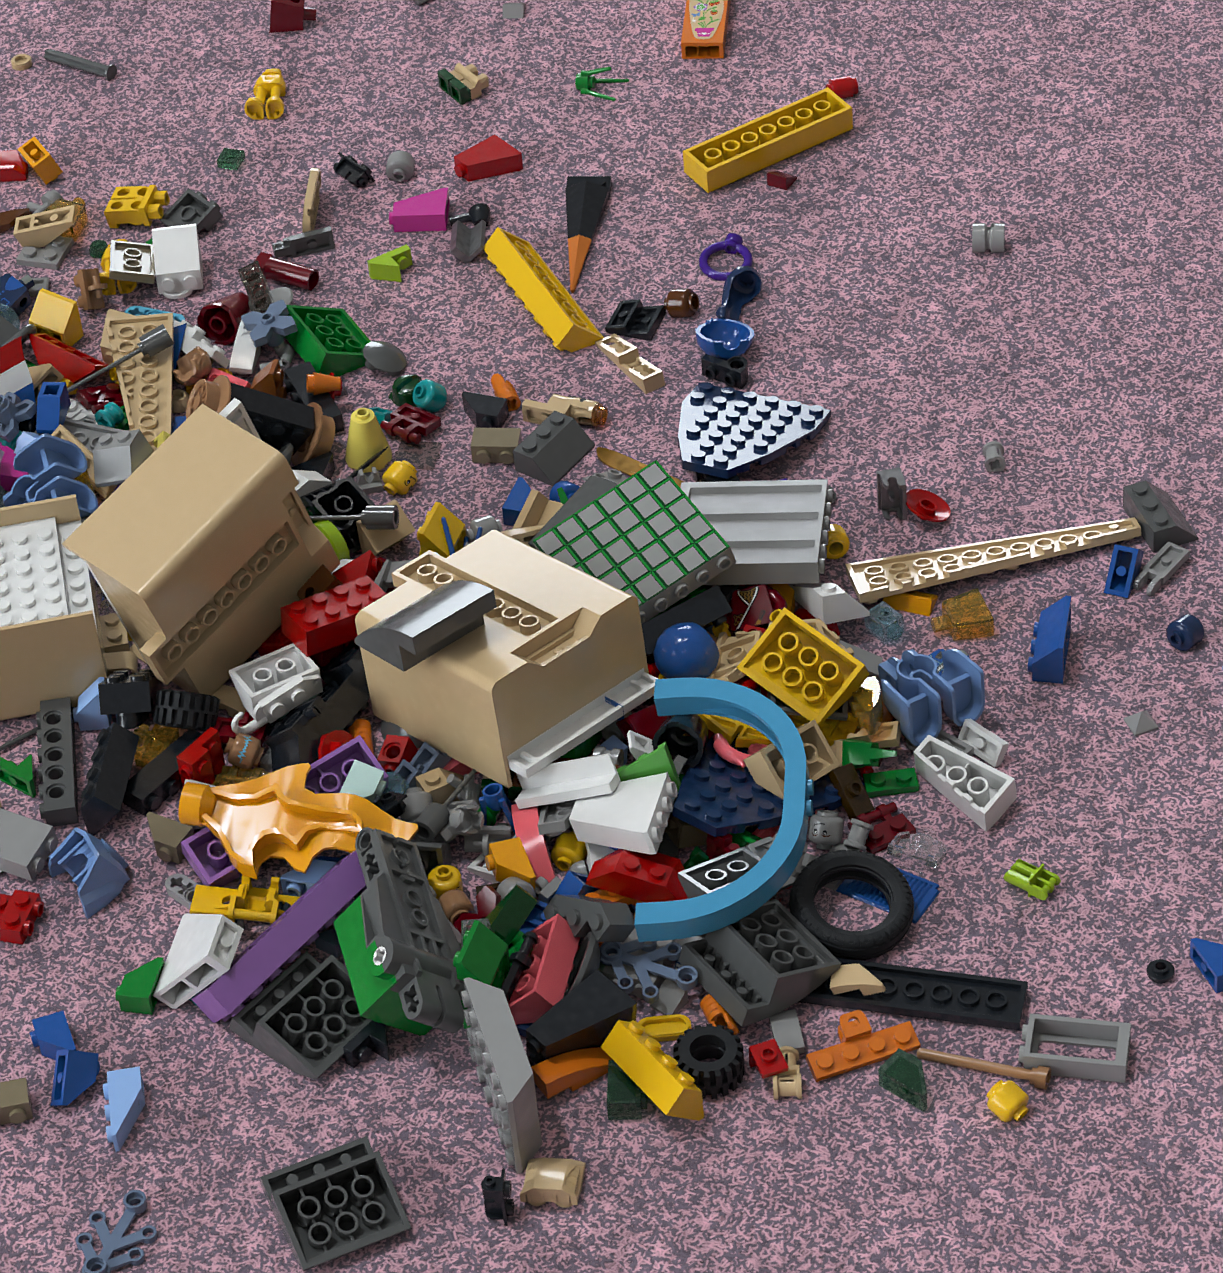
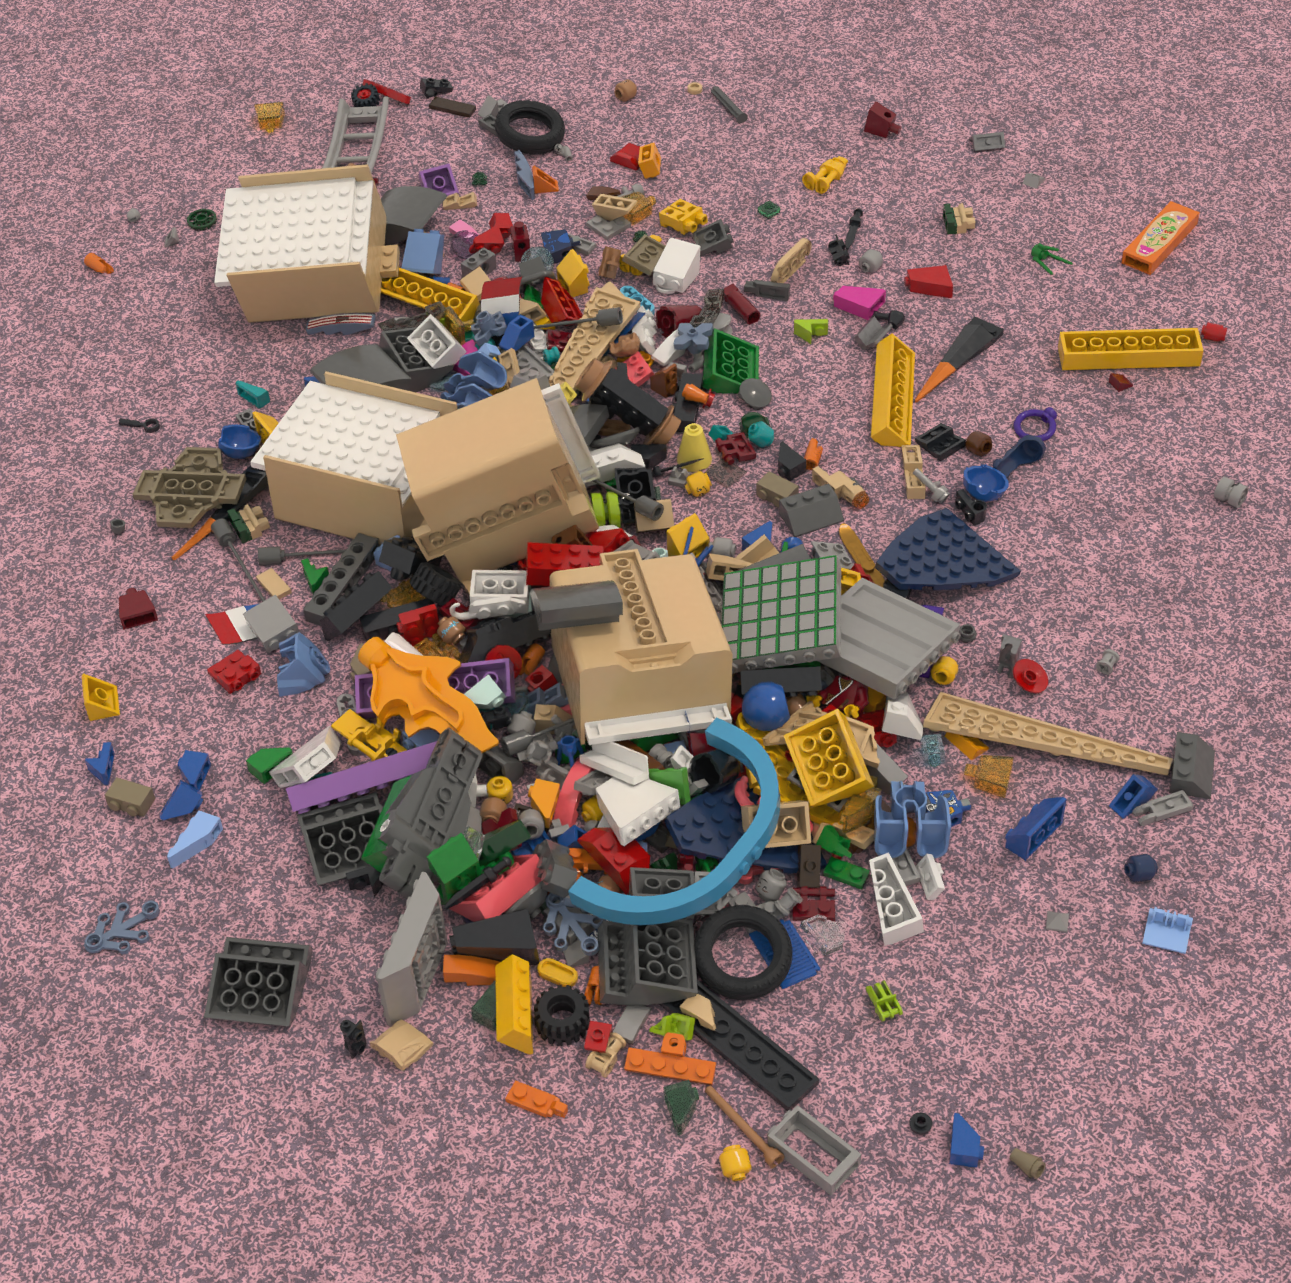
camera: 30 degrees right, 5 degrees up
none -> orange hinge [505,1080,568,1118]
none -> lime slope [649,1013,695,1040]
none -> black sword [846,208,863,249]
none -> light grey piece [913,468,950,504]

